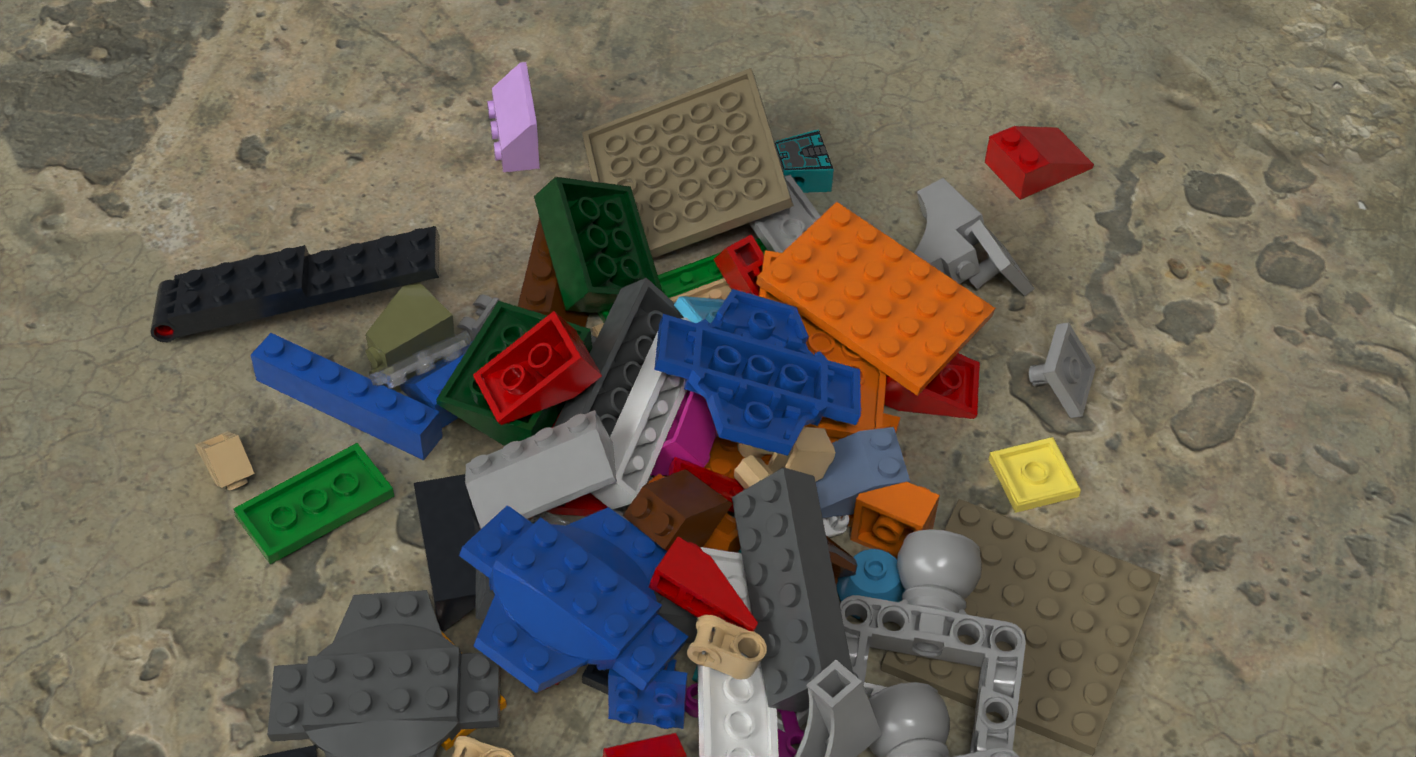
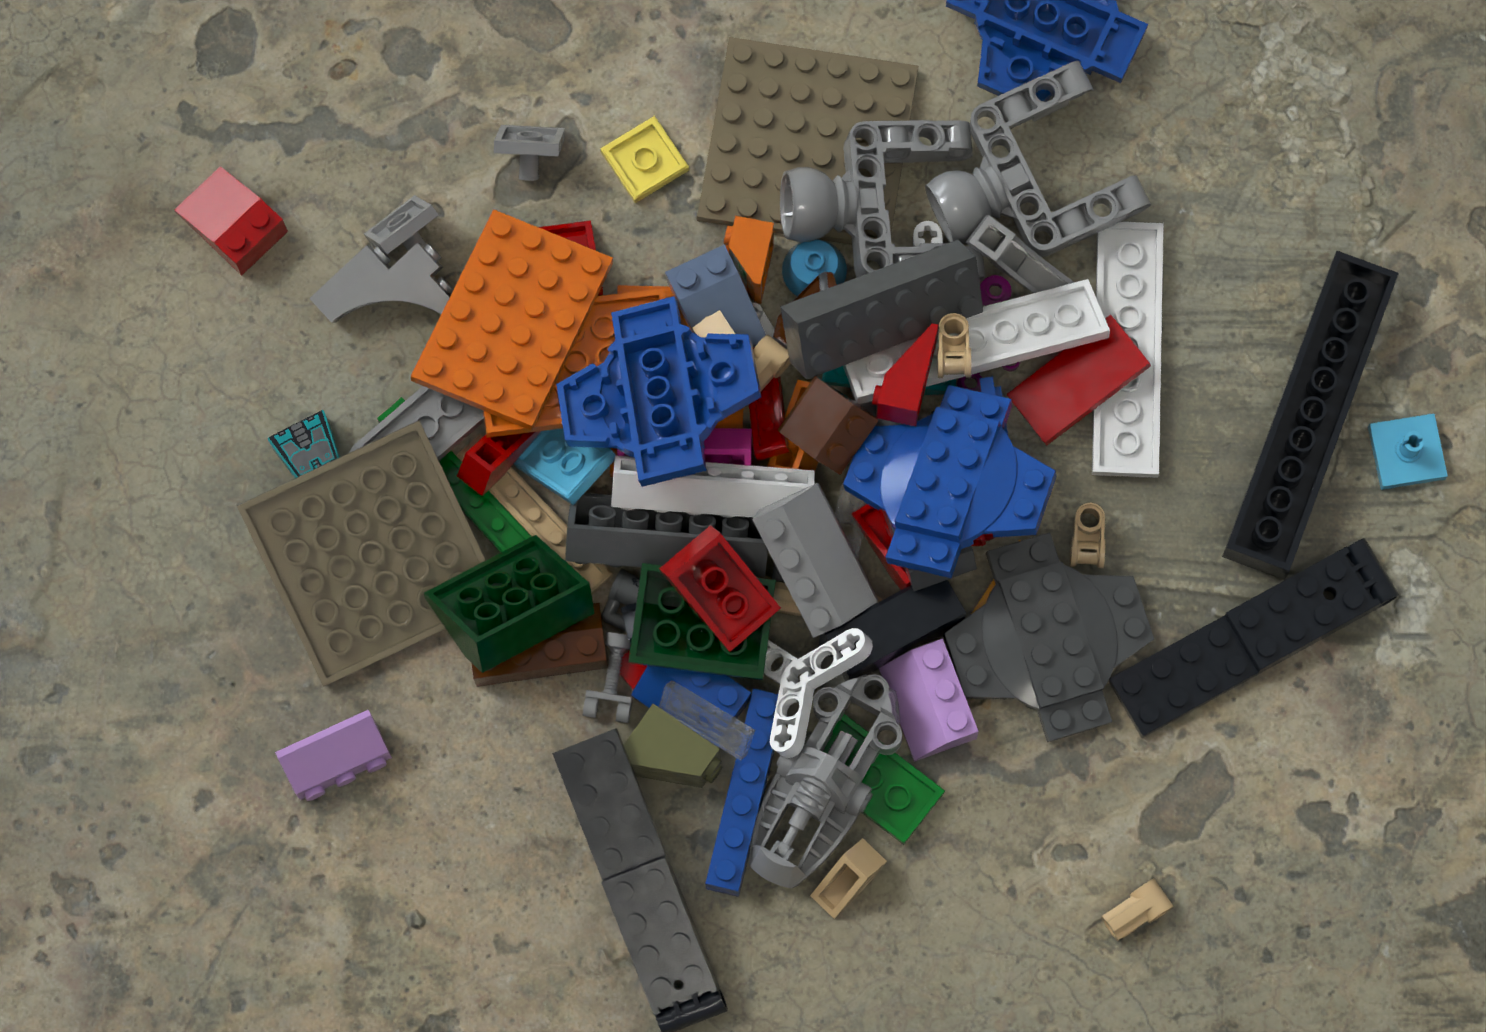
camera: 100 degrees left, 25 degrees up
none -> light grey piece [748,674,902,889]
none -> white piece [764,628,873,758]
none -> lavender slope [879,639,979,762]
none -> tan piece [1101,878,1174,941]

